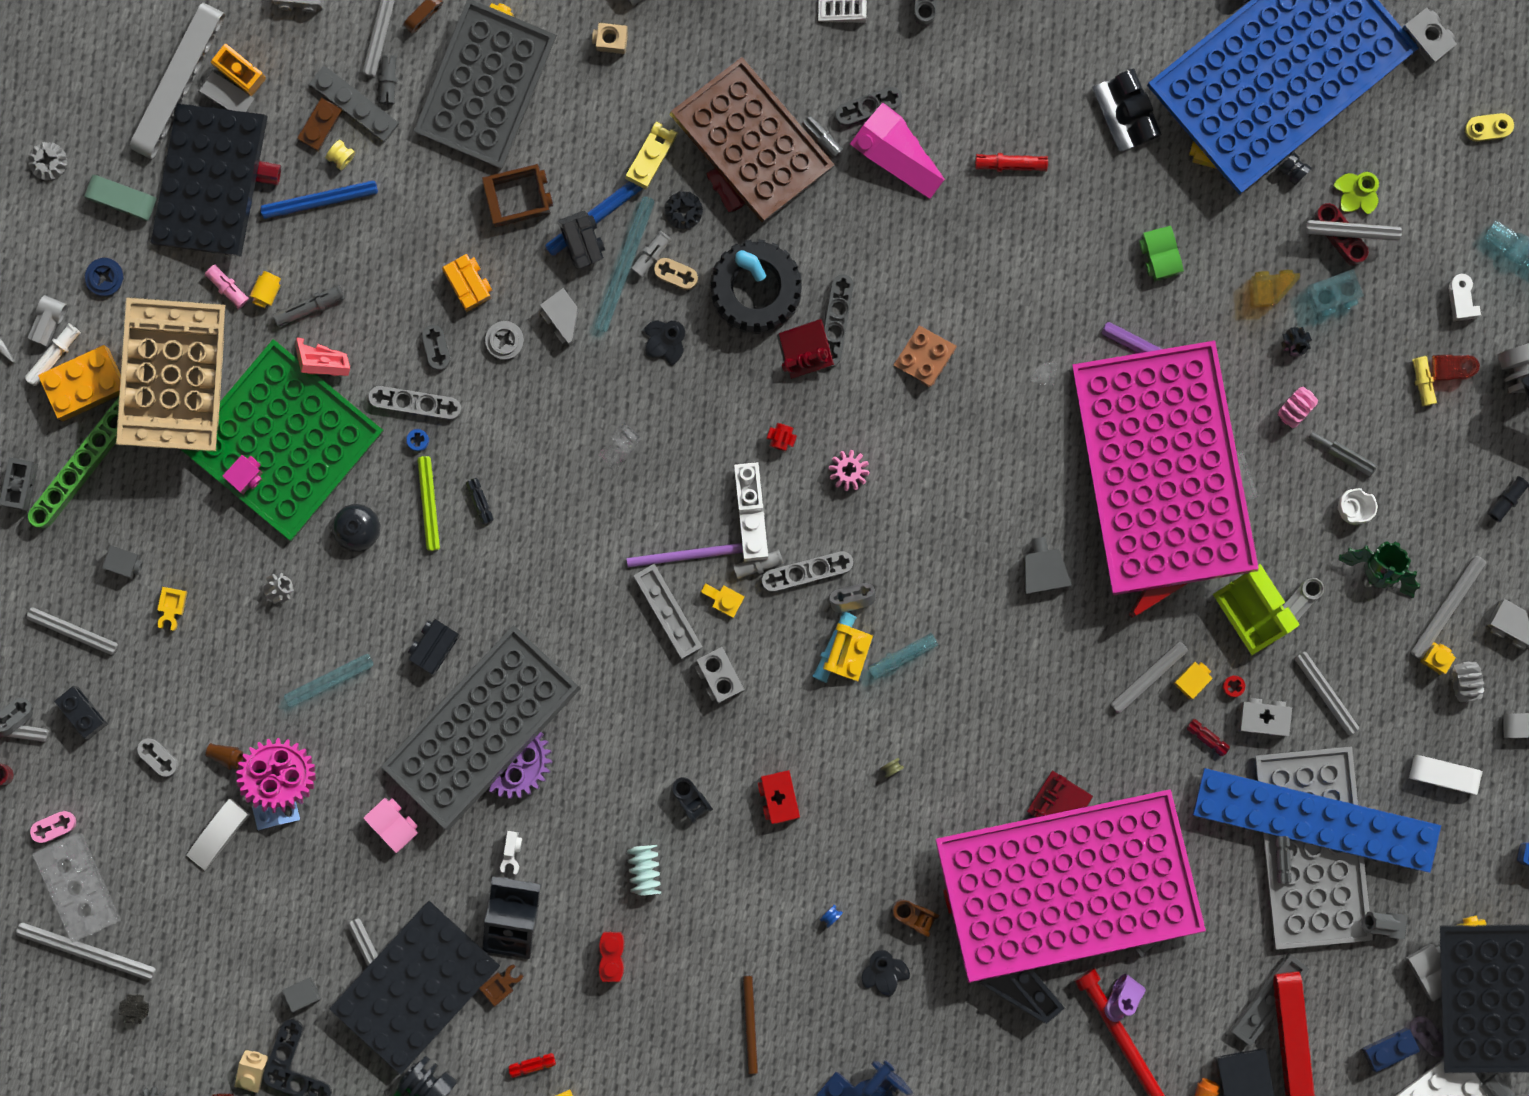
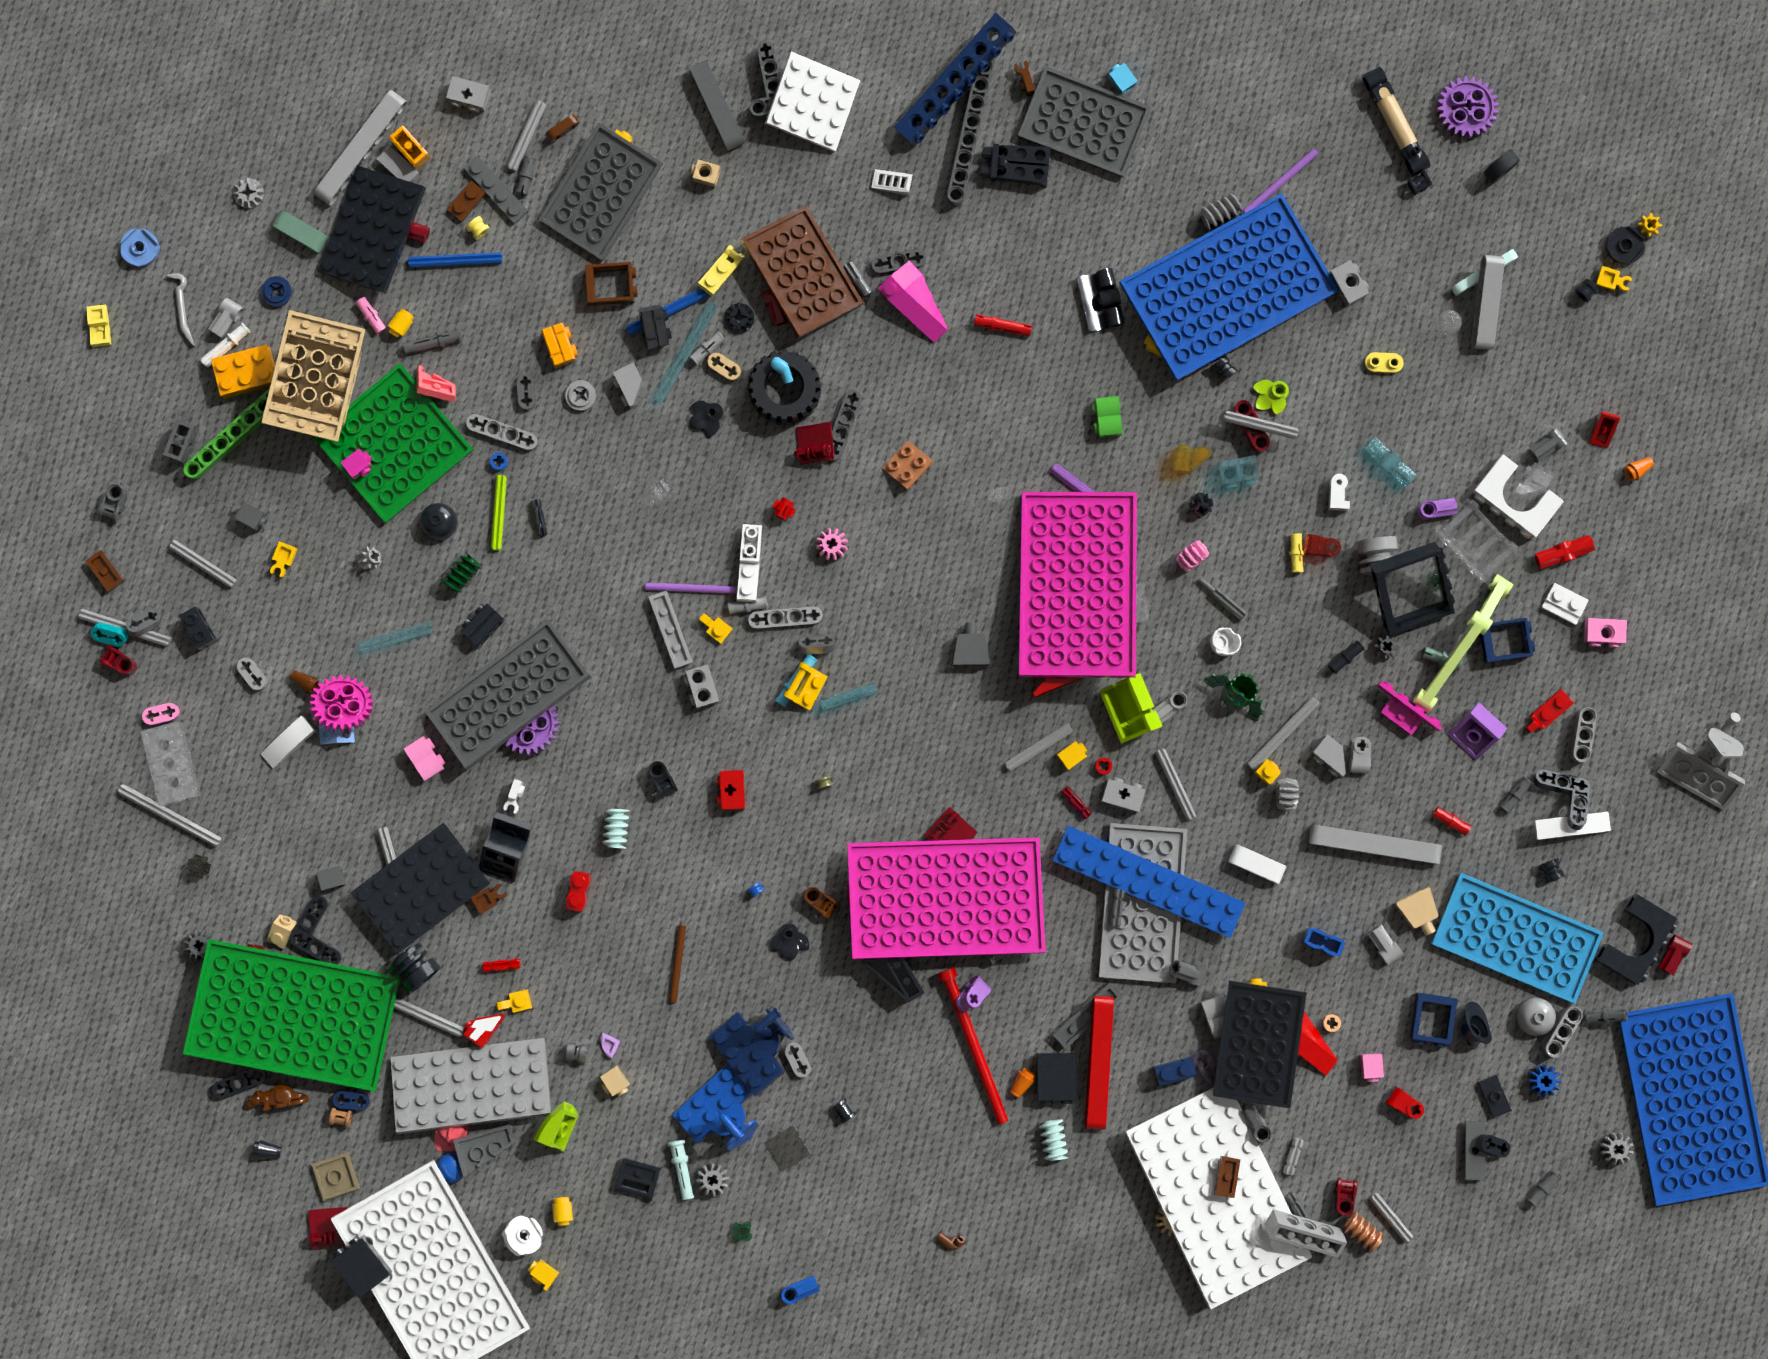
camera: 10 degrees right, 0 degrees up
none -> dark green piece [440,552,482,593]

